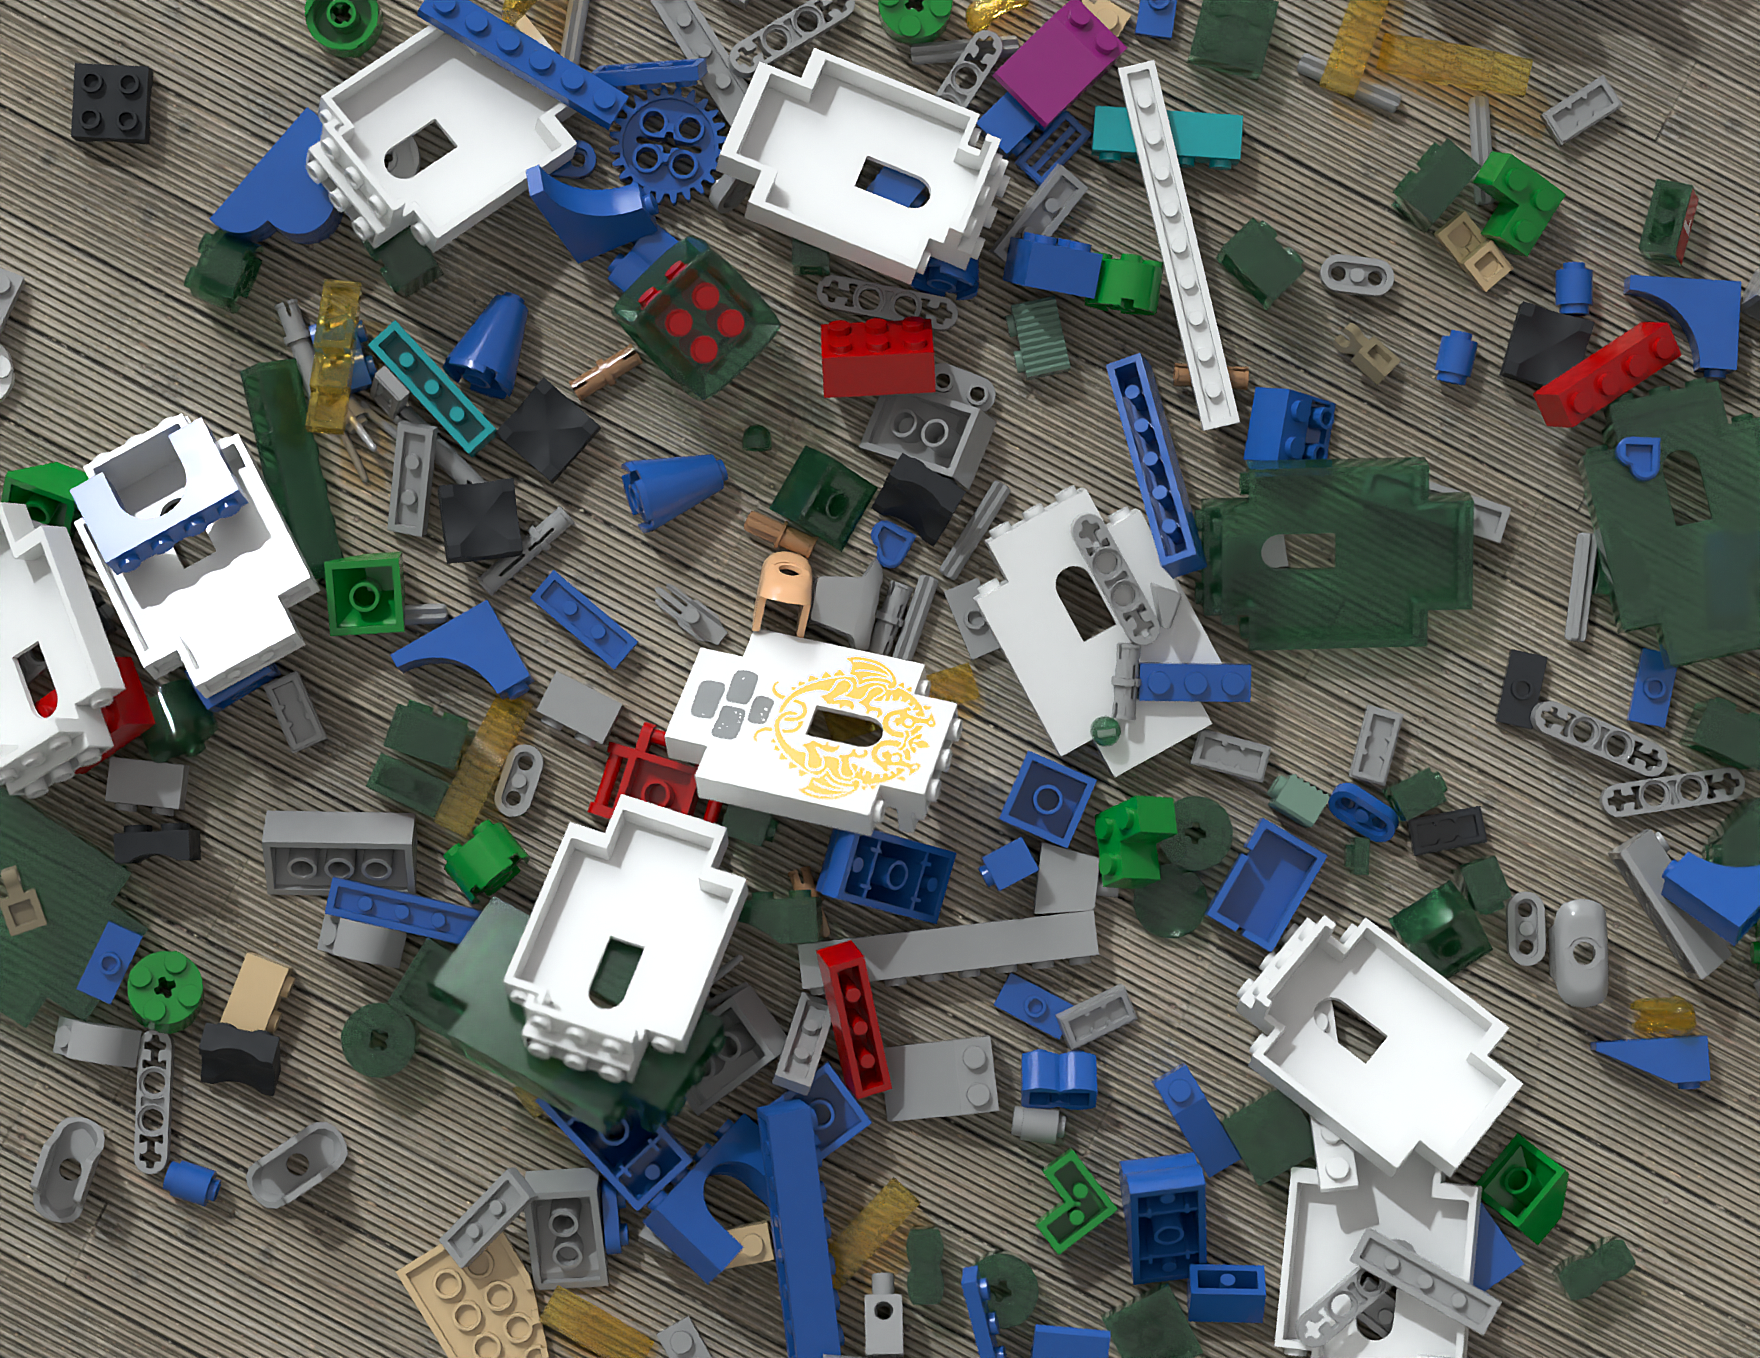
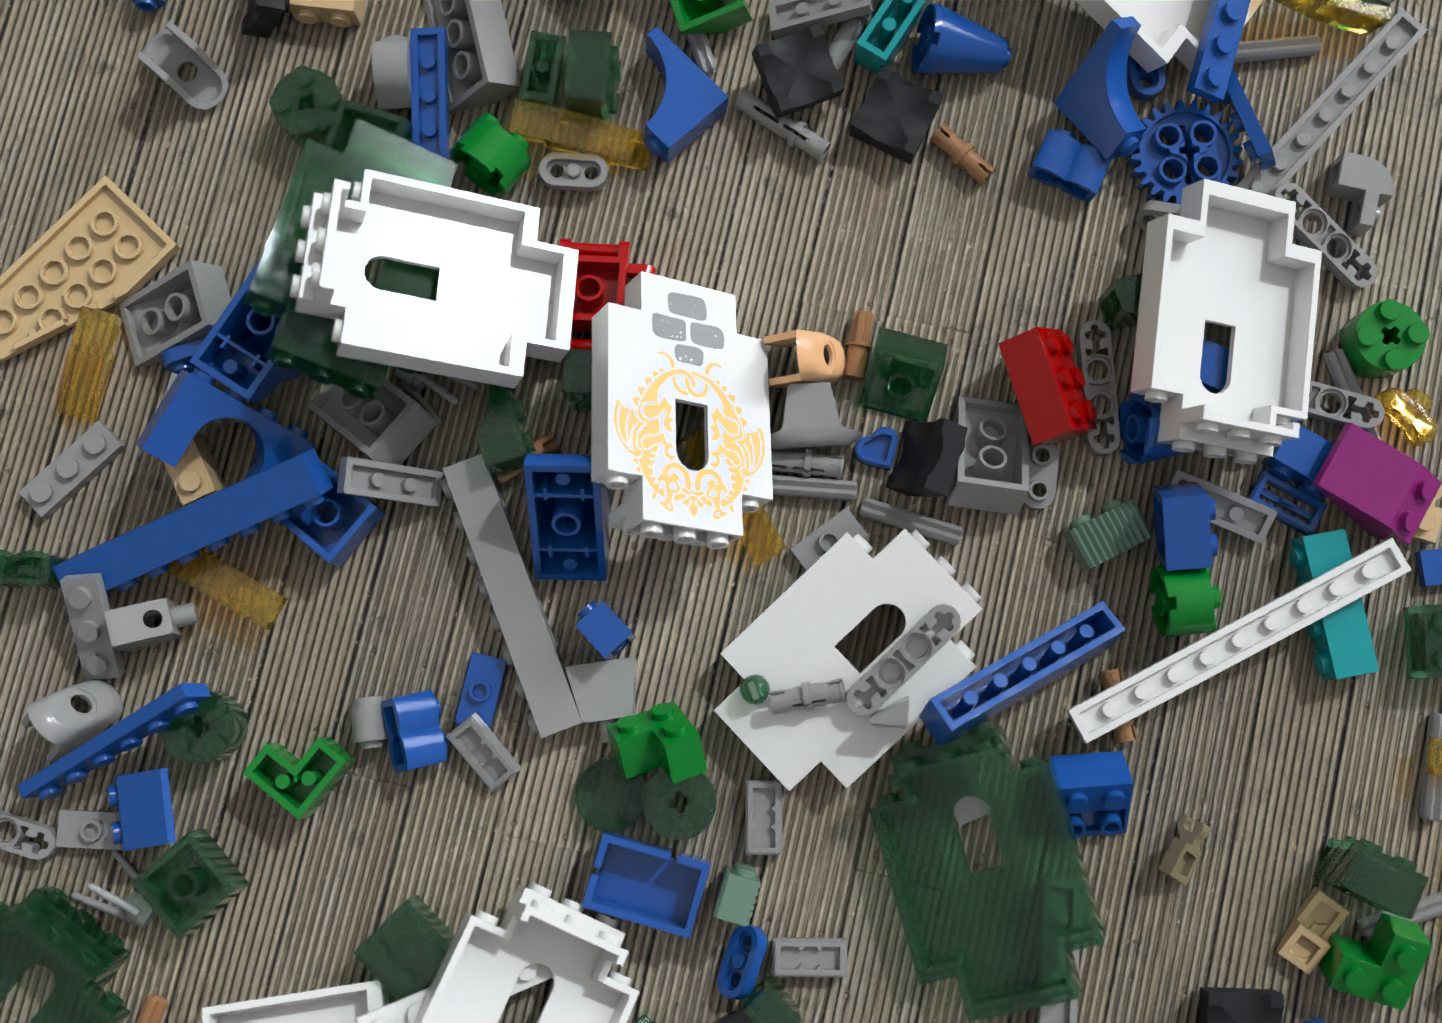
camera: 80 degrees right, 5 degrees down
light grey plate [439,1167,538,1269] -> none
blue plate [530,570,639,670] -> none
light grey brick [536,671,624,748] -> none
clear green piece [611,235,782,402] -> none
blue cone [621,454,728,534] -> none
light grey piece [655,584,728,646] -> none
clear green hinge [742,424,772,452] -> none
red brick [816,940,892,1100] -> none
light grey slope [884,1035,999,1122] -> none
clear green brick [906,1225,944,1305] -> none
blue brick [998,750,1097,849] -> none
blue brick [1119,1152,1207,1285] -> none
blue plate [1137,662,1252,702] -> none
blue slope [1152,1063,1241,1178] -> none
blue brick [1187,1264,1266,1323] -> none
clear green brick [1215,218,1305,310] -> none
light grey plate [1319,254,1394,297] -> none
clear green plate [1344,837,1370,875] -> none
blue brick [1435,330,1478,386] -> none

